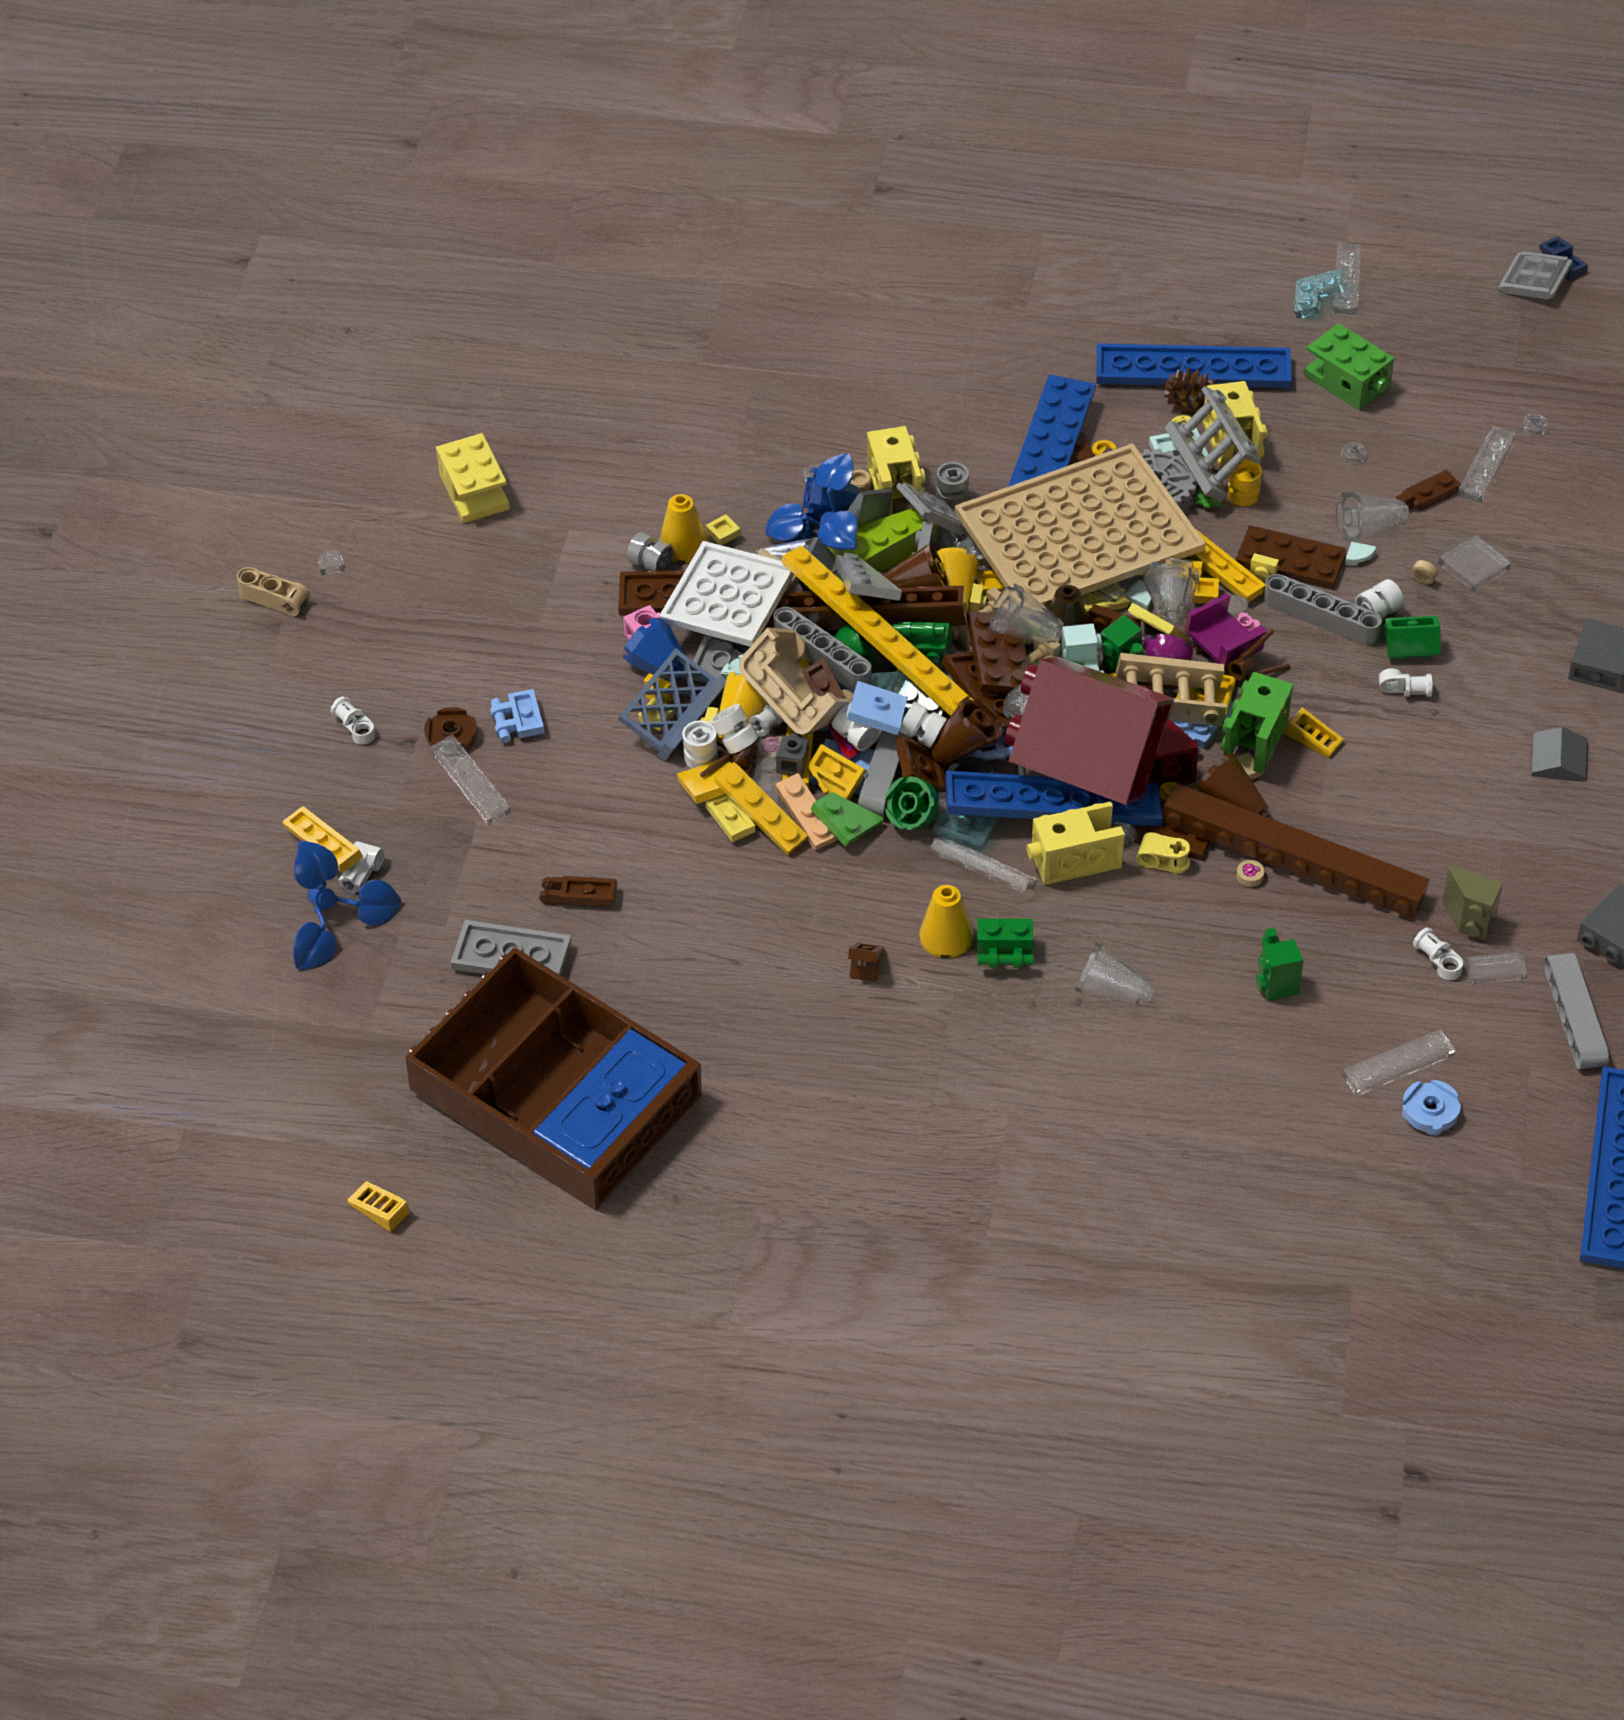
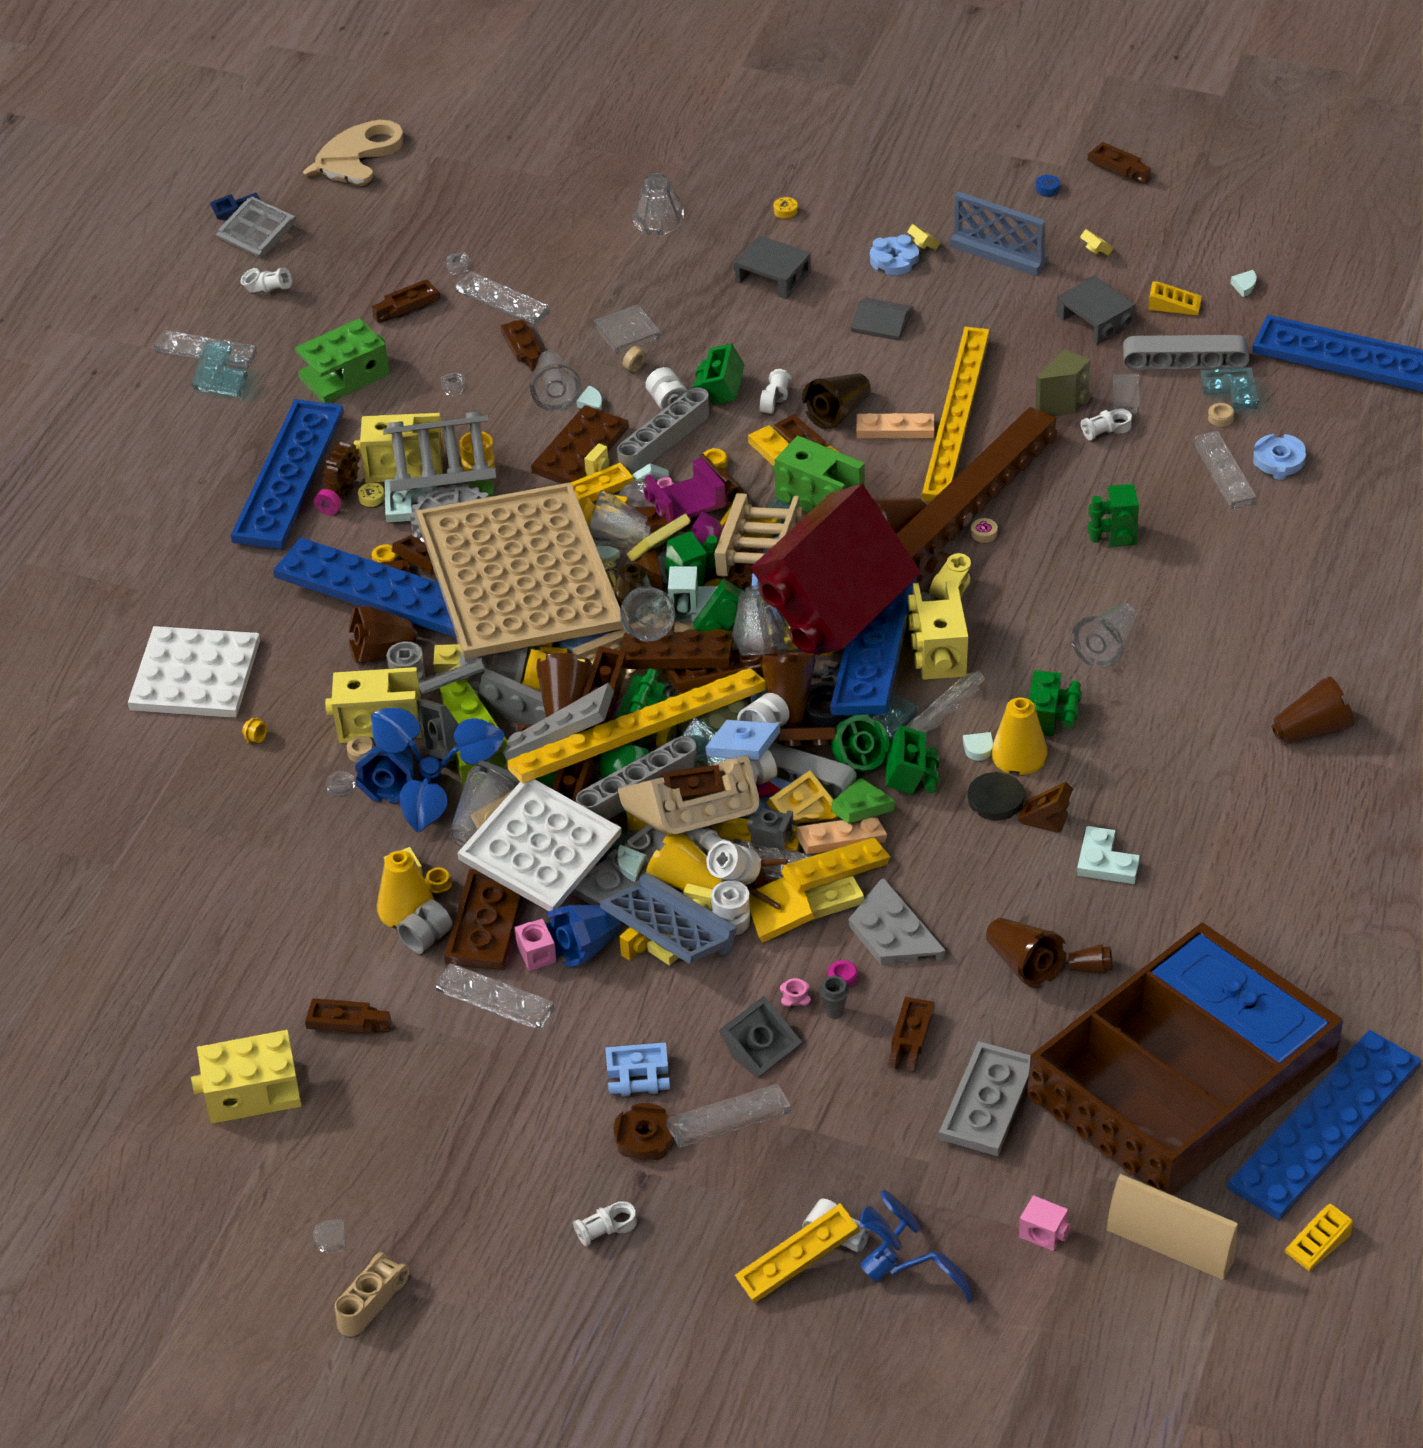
camera: 80 degrees left, 5 degrees down
none -> white plate [128,626,260,718]
none -> white connector [241,268,292,293]
none -> yellow plate [242,717,267,744]
none -> reddish brown hinge [305,998,392,1033]
none -> dark pink tile [314,489,342,515]
none -> reddish brown cone [349,607,417,662]
none -> reddish brown hinge [372,279,440,323]
none -> clear plate [435,963,555,1030]
none -> light aqua tile [632,463,669,485]
none -> yellow tile [703,448,727,470]
none -> dark grey slope [719,996,802,1078]
none -> yellow plate [748,425,789,466]
none -> reddish brown plate [774,414,825,446]
none -> bright pink plate [780,978,811,1007]
none -> dark brown cone [802,373,871,429]
none -> dark grey cone [819,976,849,1019]
none -> dark pink tile [828,960,858,988]
none -> light grey wing [849,878,945,965]
none -> light nougat plate [857,413,934,438]
none -> green brick [886,725,940,794]
none -> yellow plate [922,327,989,502]
none -> pearl dark grey tile [967,772,1025,820]
none -> reddish brown cone [986,918,1066,988]
none -> bright pink brick [1019,1195,1071,1251]
none -> reddish brown cone [1068,944,1113,974]
none -> light aqua plate [1077,826,1140,884]
none -> tan slope [1107,1174,1238,1280]
none -> clear light blue plate [1200,368,1259,410]
none -> tan tile [1208,403,1234,427]
none -> blue plate [1227,1029,1421,1221]
none -> reddish brown cone [1271,676,1354,743]

